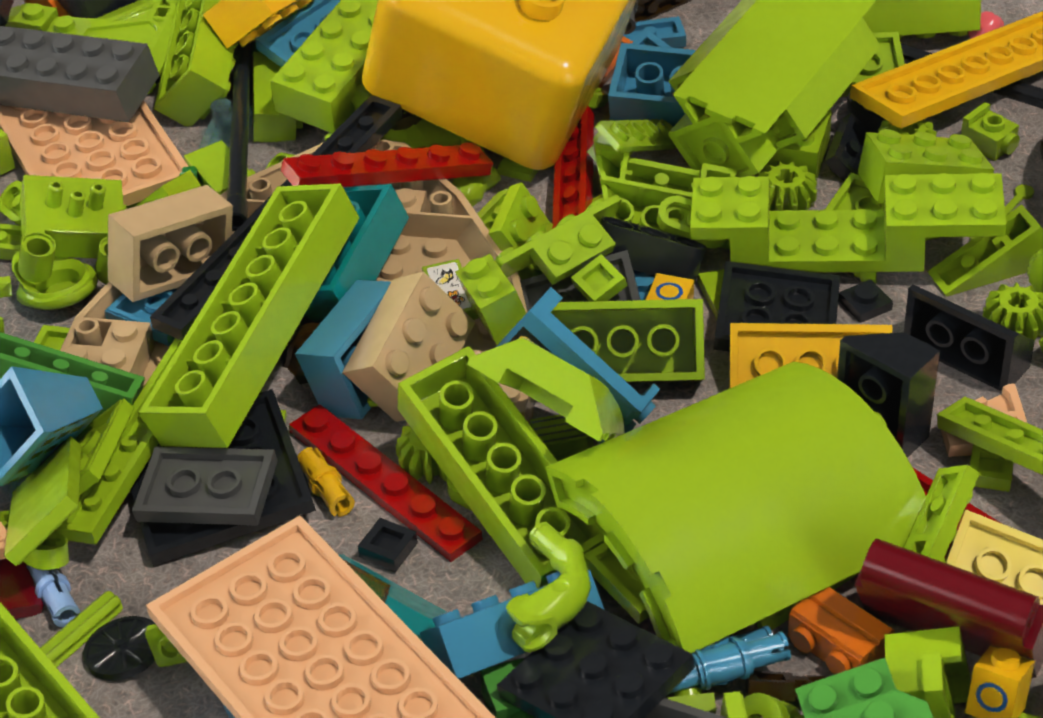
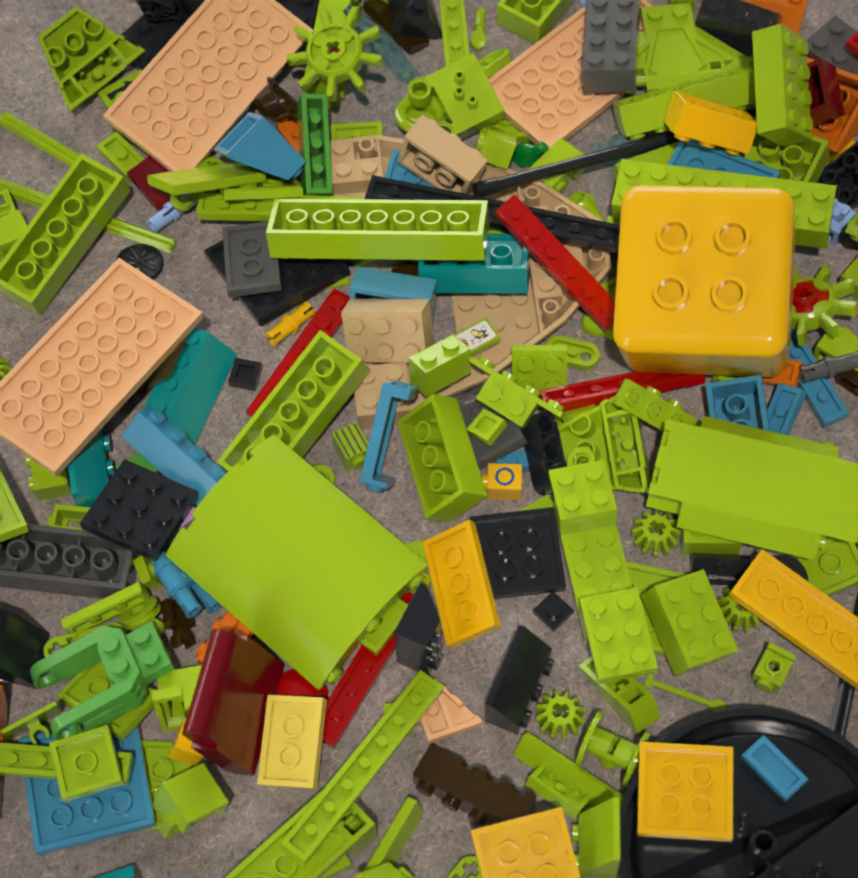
camera: 75 degrees right, 20 degrees up
lime wedge [467,337,624,441] -> none
lime piece [506,522,591,653] -> none
lime plate [904,465,980,563] -> none

